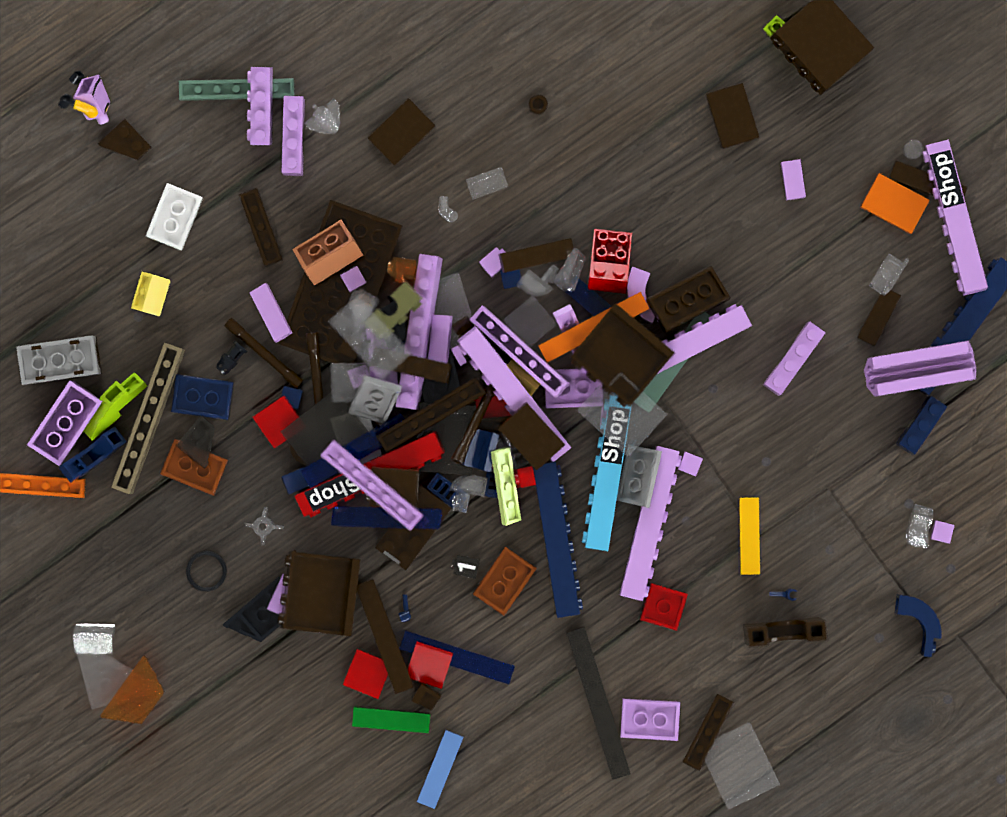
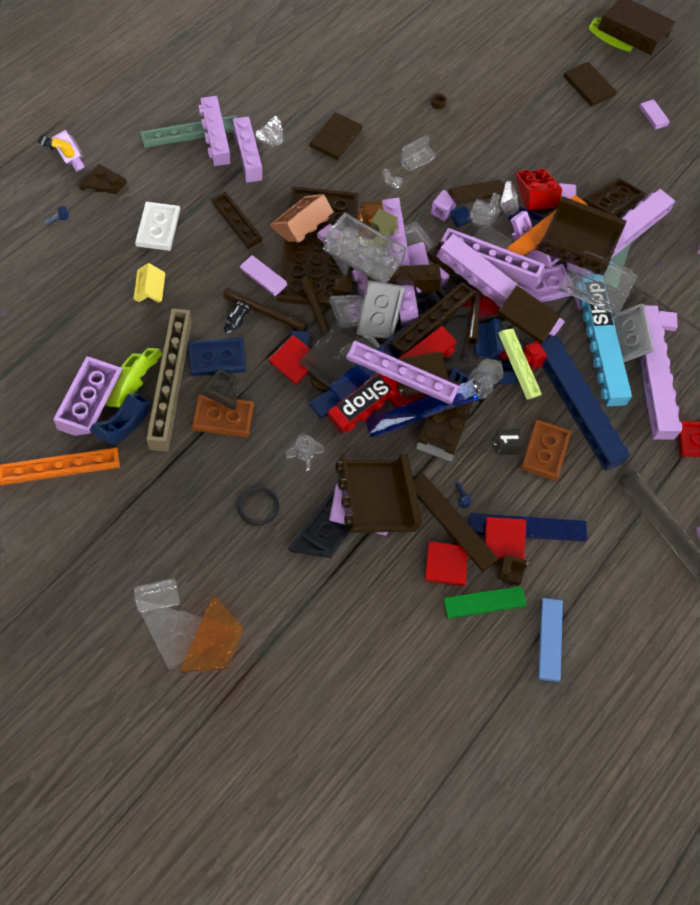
camera: 25 degrees left, 25 degrees down
light grey piece [16,335,102,385] -> none
none -> dark blue hand [45,206,69,225]

